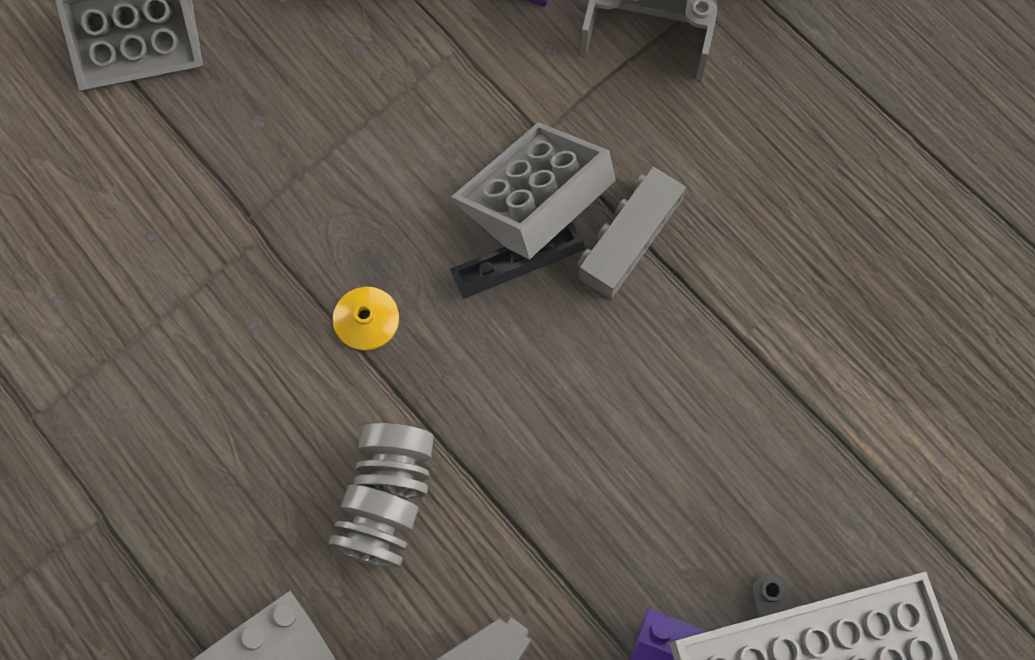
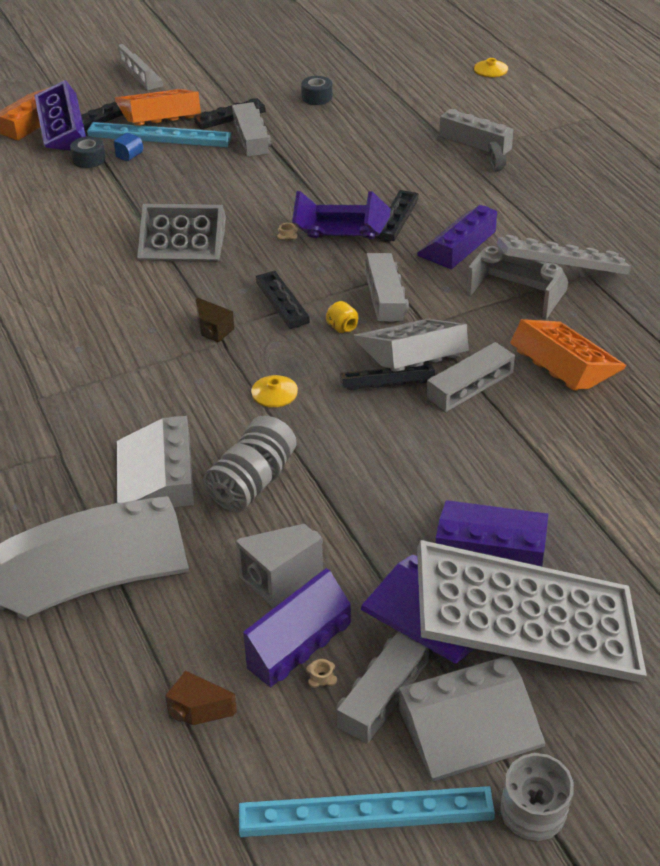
camera: 15 degrees right, 30 degrees down
none -> slope [117,416,194,507]
none -> dark brown slope [195,298,235,343]
none -> black plate [256,270,310,329]
none -> yellow head [326,301,358,333]
none -> light grey brick [364,253,409,322]
none -> dark purple slope [435,500,549,567]
none -> orange slope [510,319,626,391]

